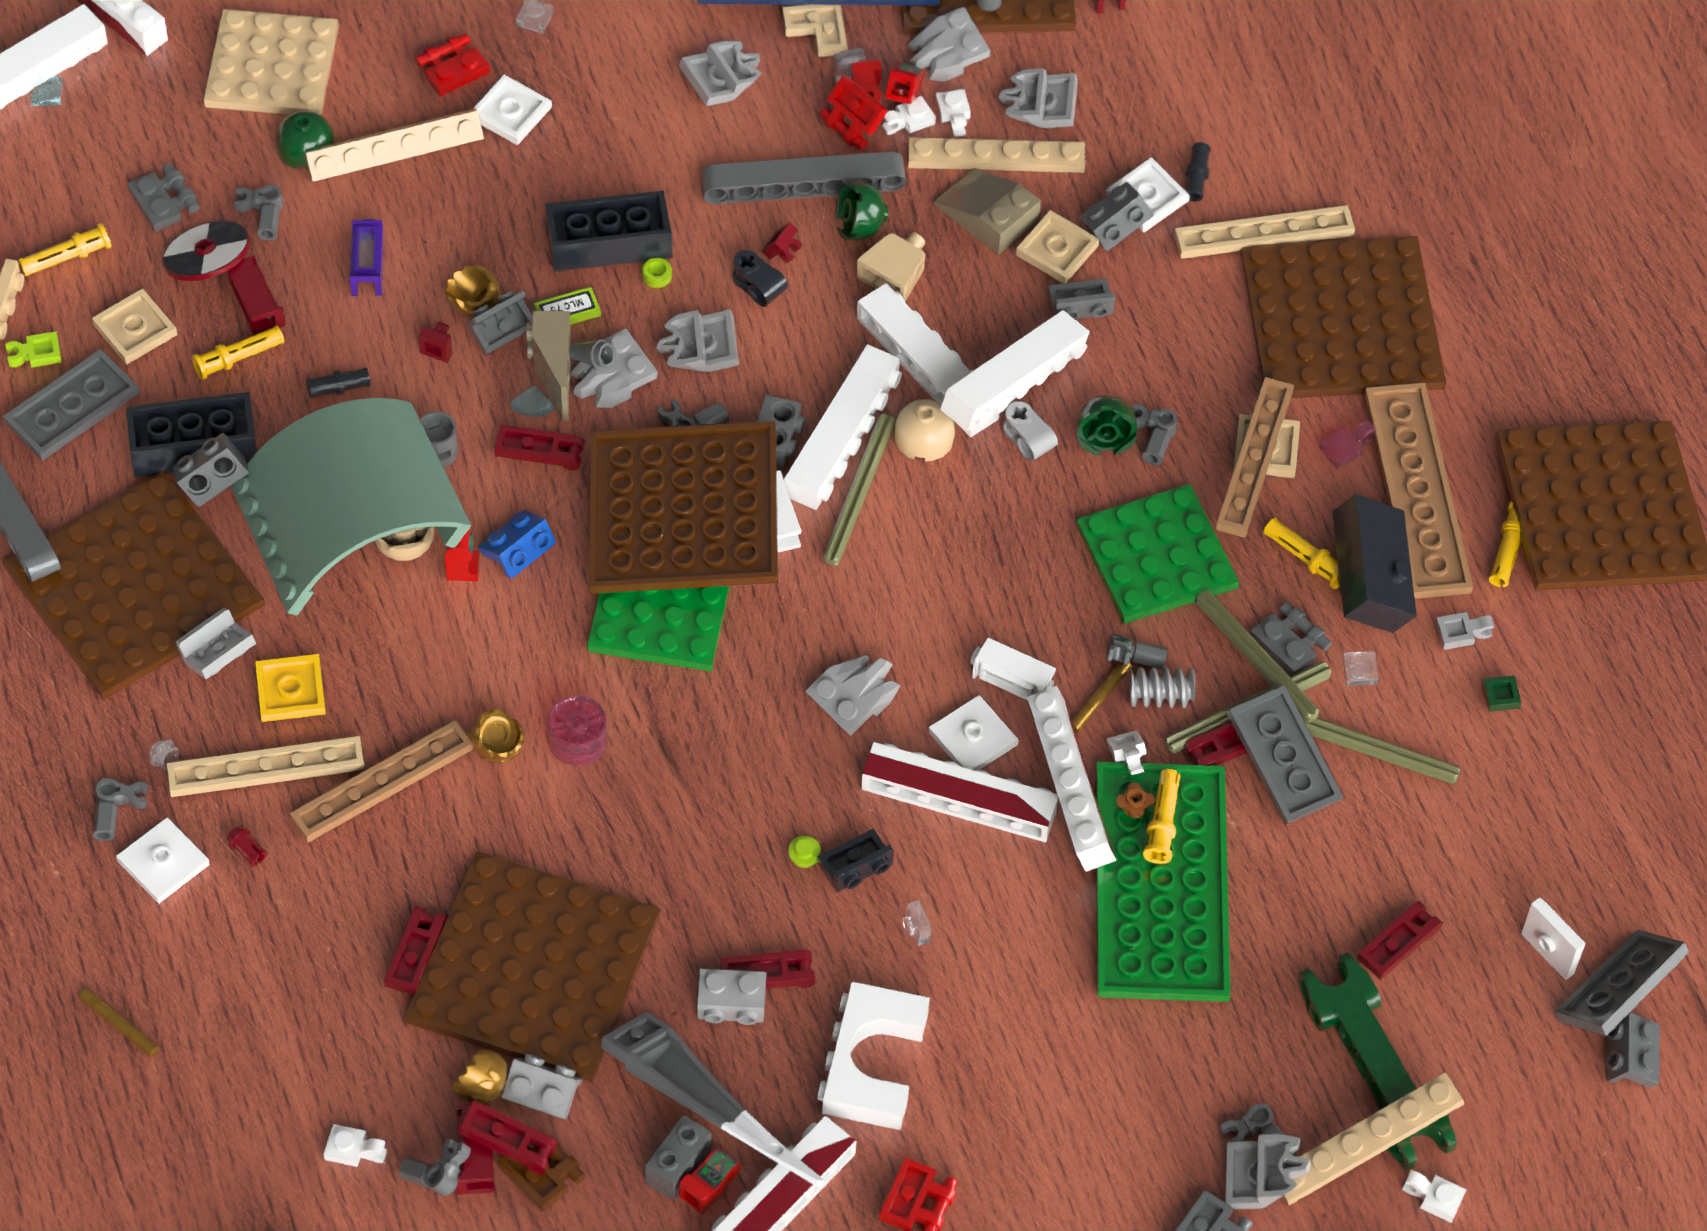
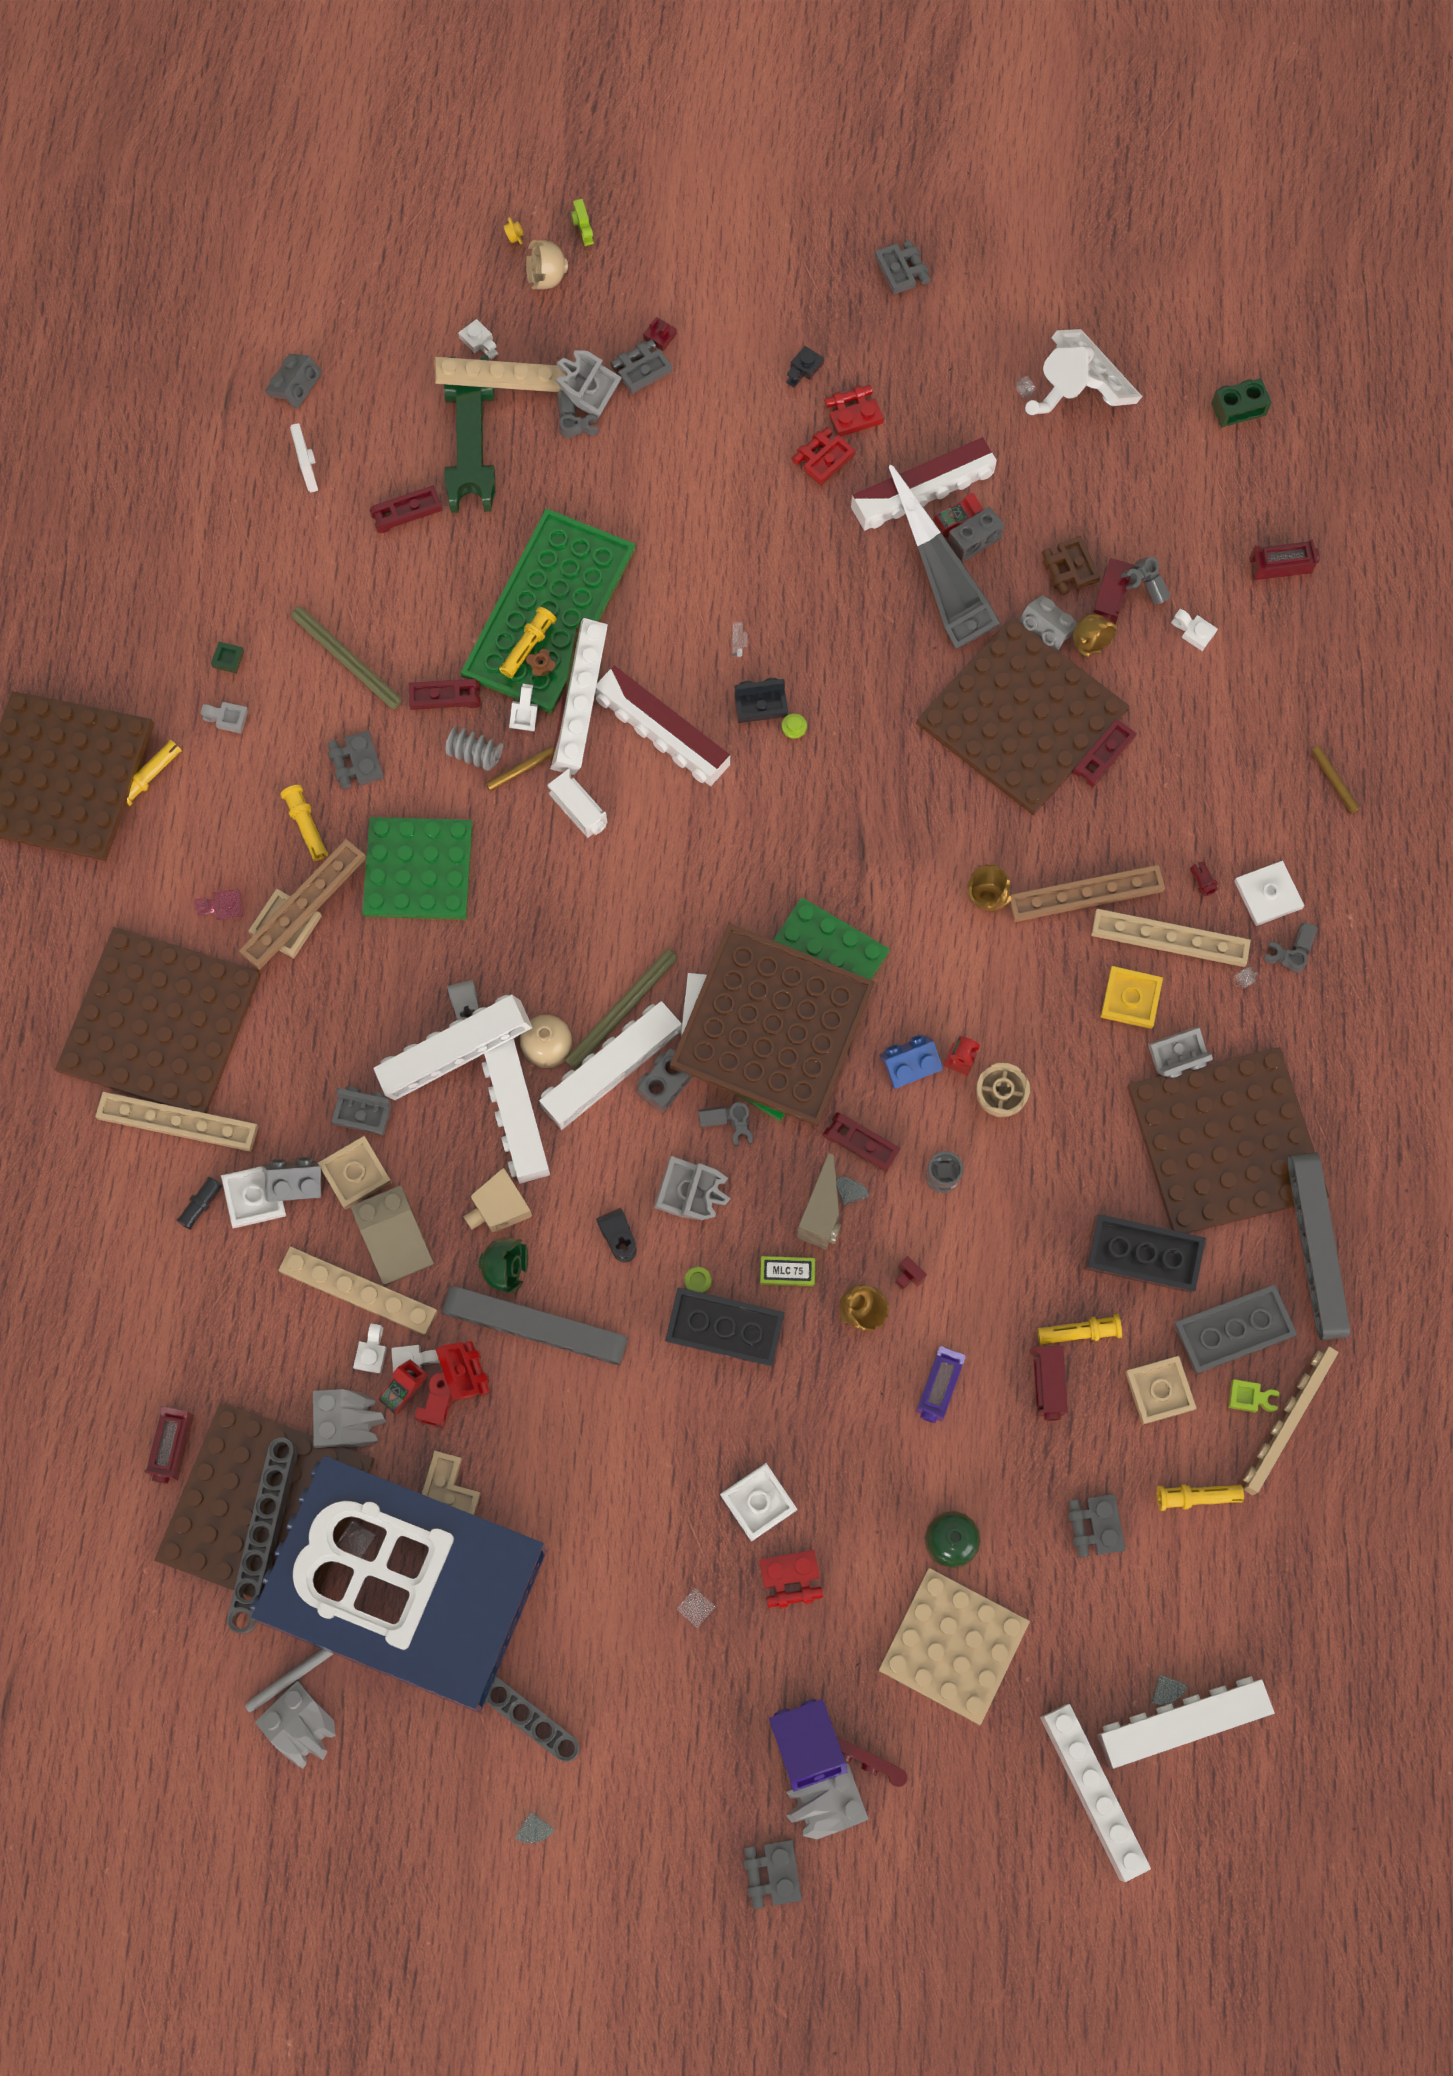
camera: 155 degrees left, 15 degrees up
piece [162,221,251,281] -> none
dark grey brick [173,433,249,507] -> none
sand green panel [231,398,471,616] -> none
dark grey bar [234,185,284,240] -> none
plate [305,109,484,182] -> none
black pin [306,367,371,398] -> none
dark red plate [458,1100,558,1175] -> none
dark grey bracket [466,290,533,355] -> none
clear pink wheel [548,695,607,766] -> none
dark grey cone [570,339,616,370] -> none
light grey plate [571,329,657,408] -> none
light grey plate [679,41,762,106] -> none
light grey bracket [698,969,766,1025] -> none
dark red plate [720,949,816,989] -> none
dark red tile [761,222,802,263] -> none
light grey plate [806,655,900,736] -> none
white arch [817,982,930,1130] -> none
clear plate [834,48,865,81] -> none
white plate [929,695,1018,771] -> none
light grey plate [998,68,1078,128] -> none
dark green cylinder [1076,395,1138,455] -> none
dark grey bar [1106,634,1168,669] -> none
dark grey bar [1132,404,1177,466] -> none
olive axle [1165,662,1331,753] -> none
olive axle [1196,590,1319,723] -> none
dark grey plate [1227,685,1343,825] -> none
black brick [1332,494,1417,633] -> none
clear plate [1343,651,1379,686] -> none
medium nougat plate [1364,383,1473,599] -> none
dark grey plate [1555,929,1689,1036] -> none

